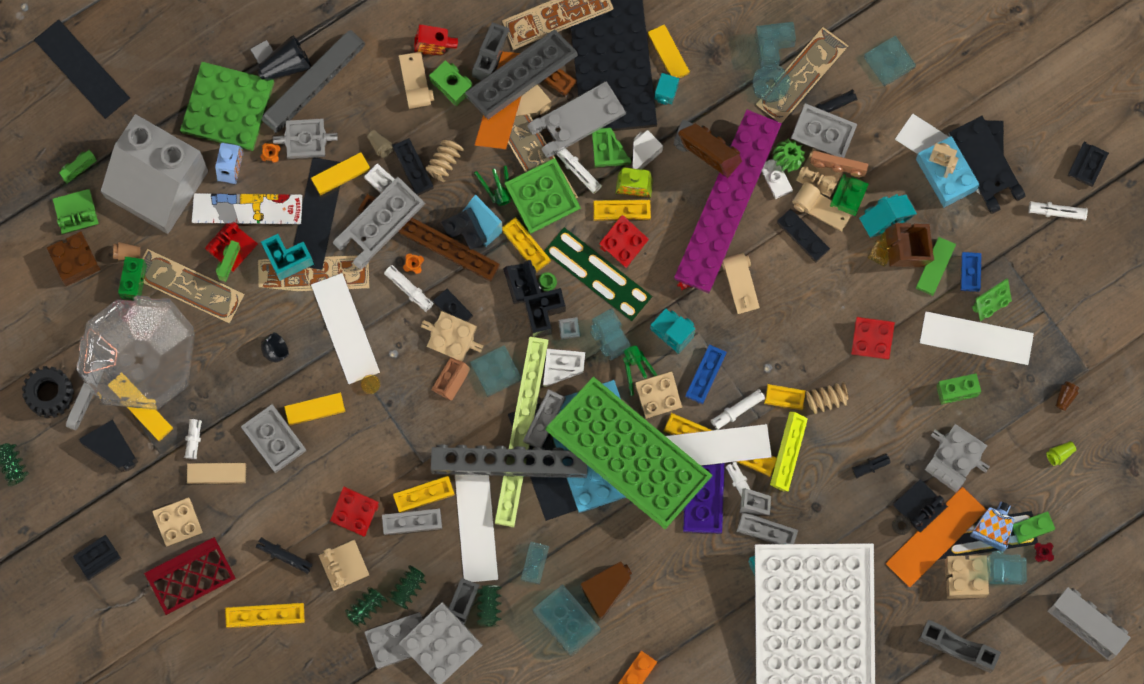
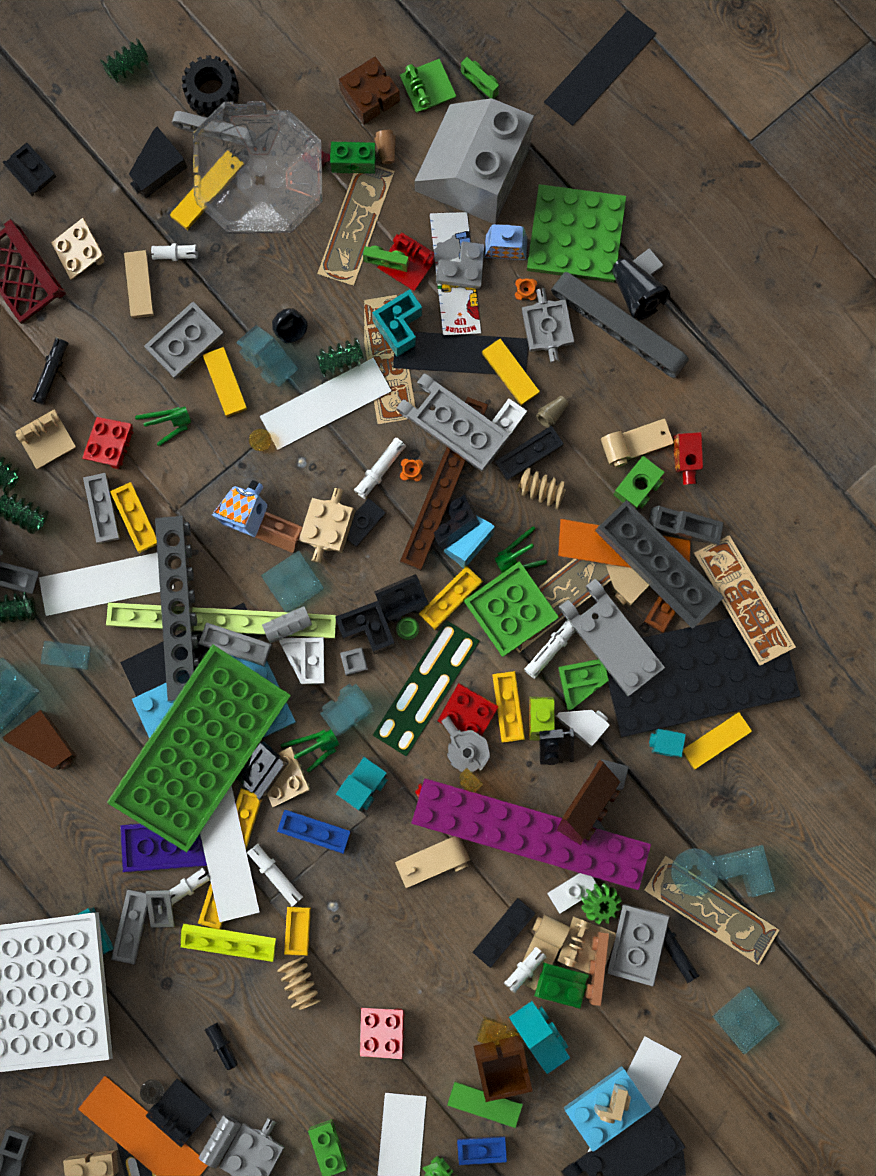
camera: 85 degrees right, 5 degrees up
none -> green plant [135,406,191,446]
none -> light blue torso [212,480,267,537]
none -> clear light blue brick [236,325,298,387]
none -> plate [236,742,288,800]
none -> light grey axle [262,606,312,643]
none -> clear green piece [315,338,365,377]
none -> light grey plate [436,241,484,289]
none -> light grey piece [441,716,490,773]
none -> clear yellow plate [459,768,483,793]
none -> white pin [504,947,547,993]
none -> black plate [539,728,574,765]

